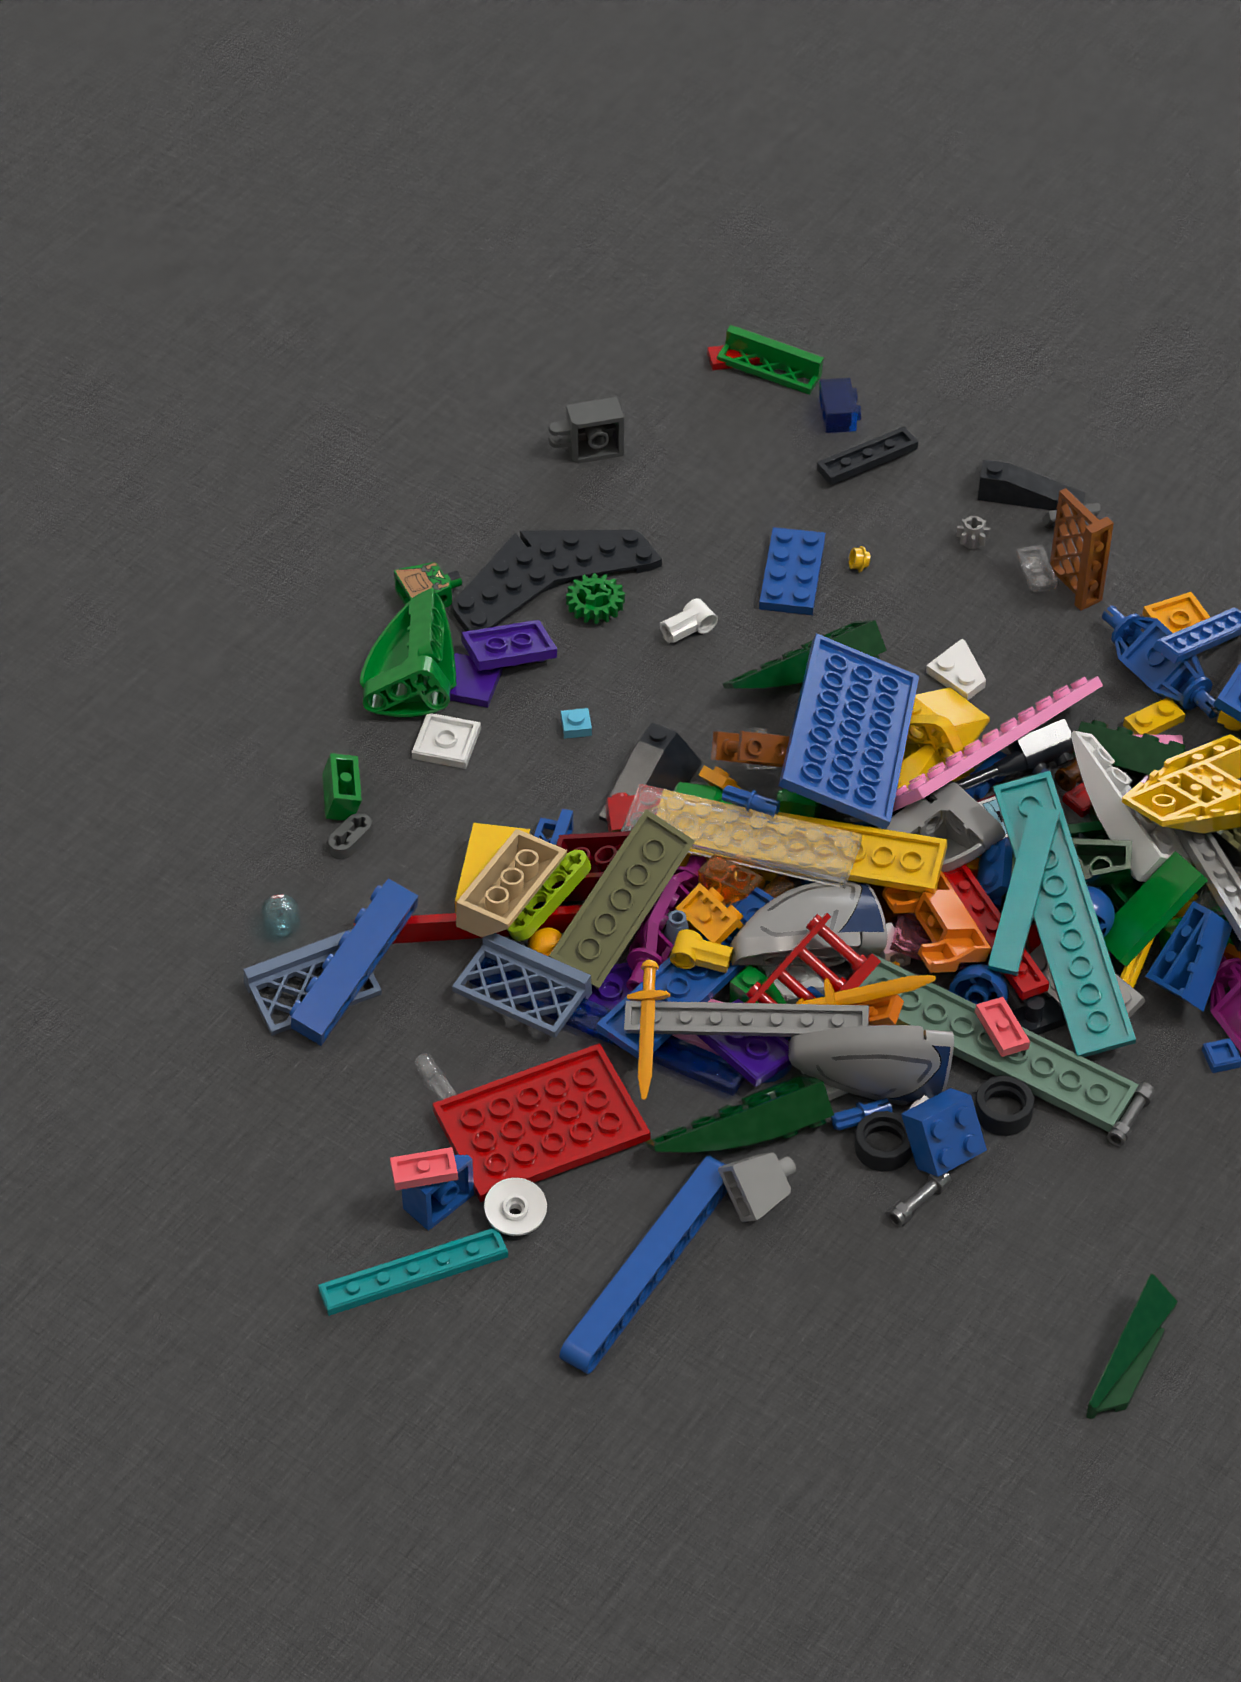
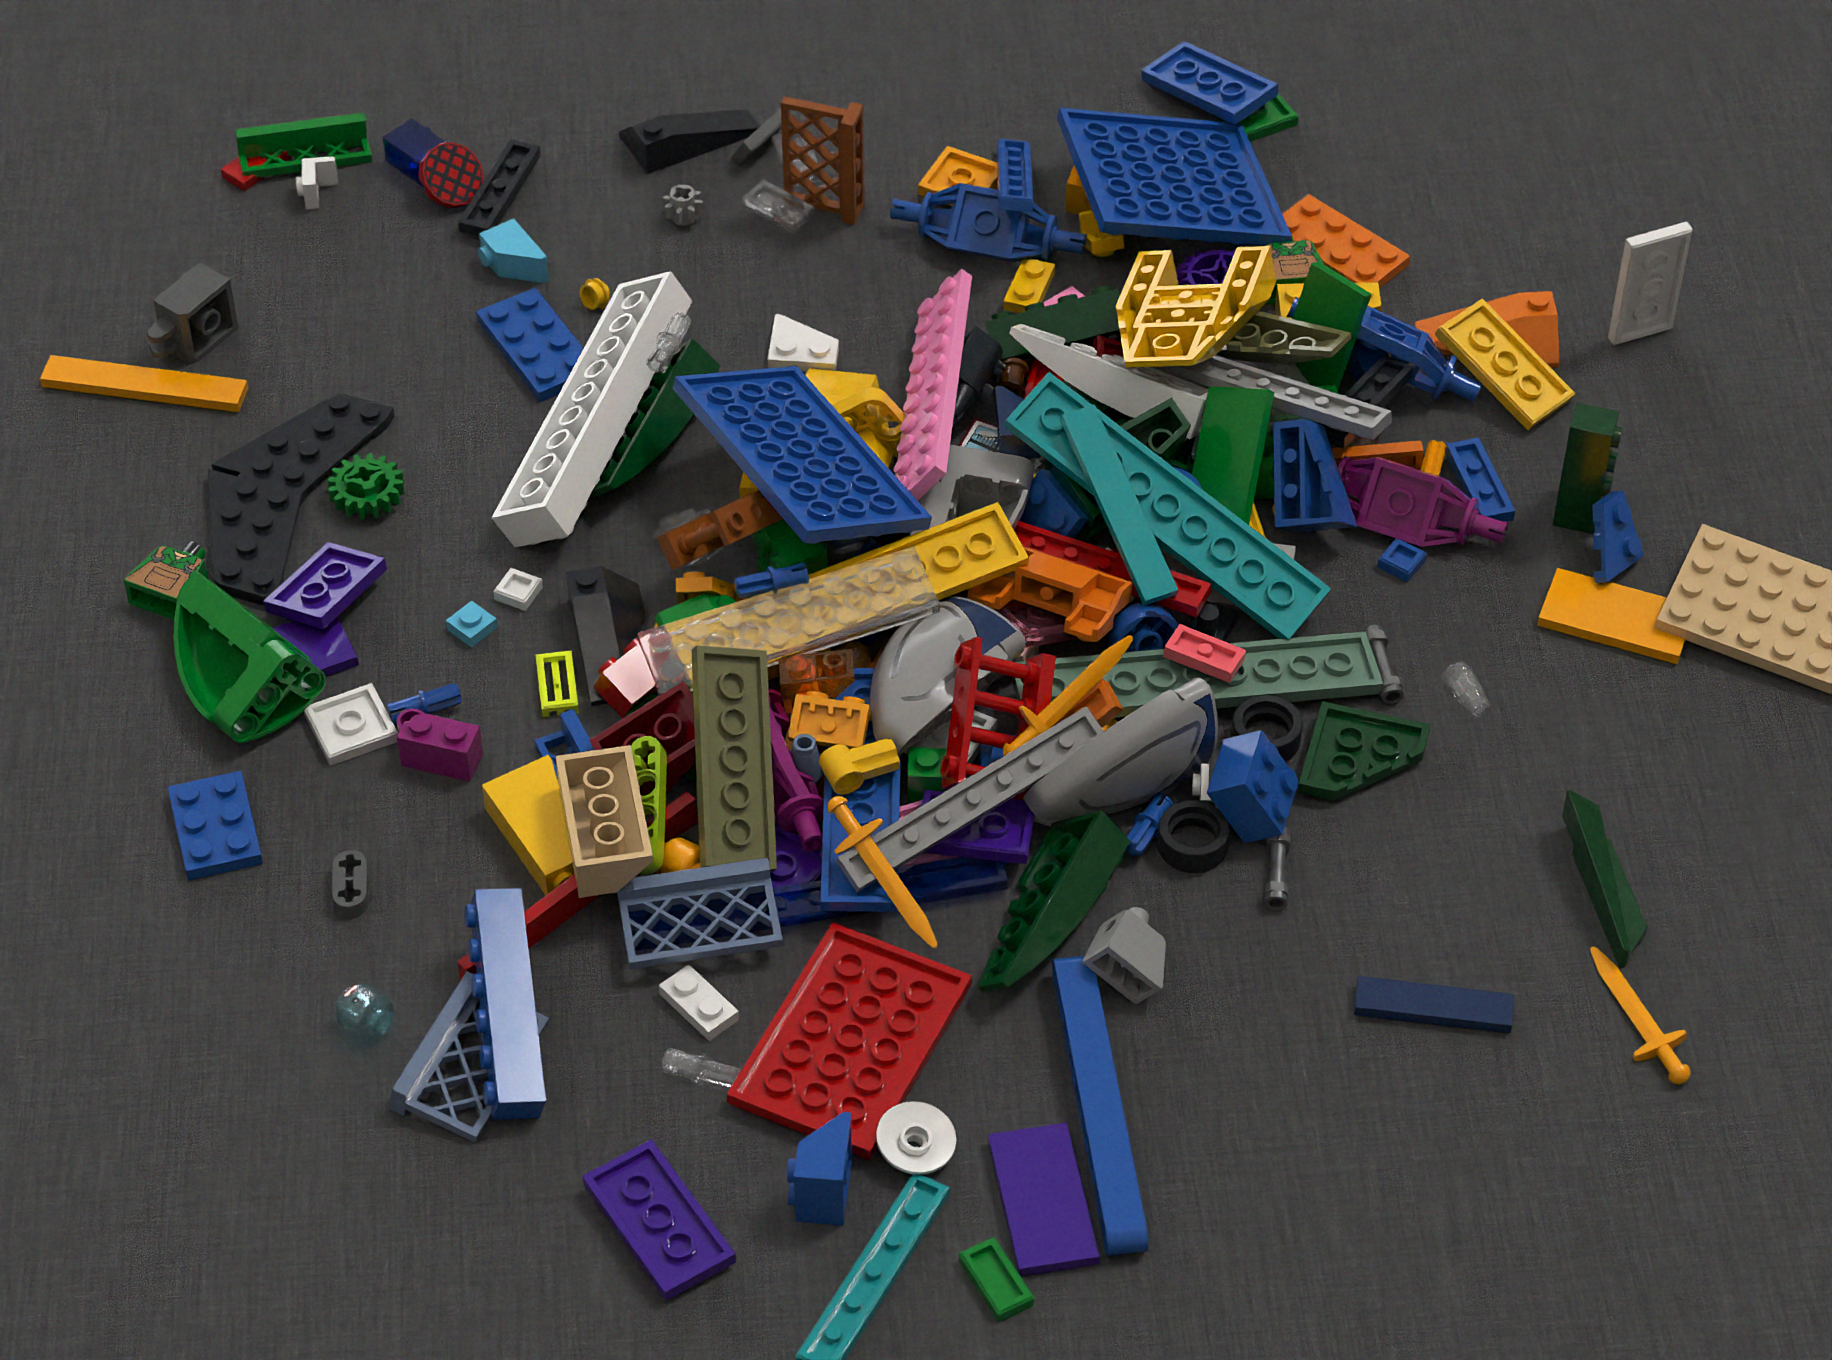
camera: 40 degrees left, 0 degrees up
green brick [322,753,362,821] -> none
coral plate [390,1147,458,1190] -> none
white piece [660,598,718,644] -> none
none -> light orange tile [40,355,249,412]
none -> blue plate [168,771,263,881]
none -> white bracket [296,157,338,209]
none -> blue axle [387,683,462,726]
none -> magenta hinge [397,708,483,782]
none -> tile [419,142,484,208]
none -> medium azure slope [478,219,549,283]
none -> white brick [492,271,692,547]
none -> white tile [493,568,543,611]
none -> neon yellow tile [535,650,579,717]
none -> dark purple plate [582,1139,736,1301]
none -> clear axle [646,312,691,373]
none -> white plate [659,964,739,1041]
none -> green tile [958,1237,1035,1323]
none -> dark purple tile [988,1122,1100,1276]
none -> dark green plate [1298,701,1431,801]
none -> dark blue tile [1354,976,1514,1033]
none -> clear cone [1441,661,1490,716]
none -> light orange sword [1590,947,1691,1084]

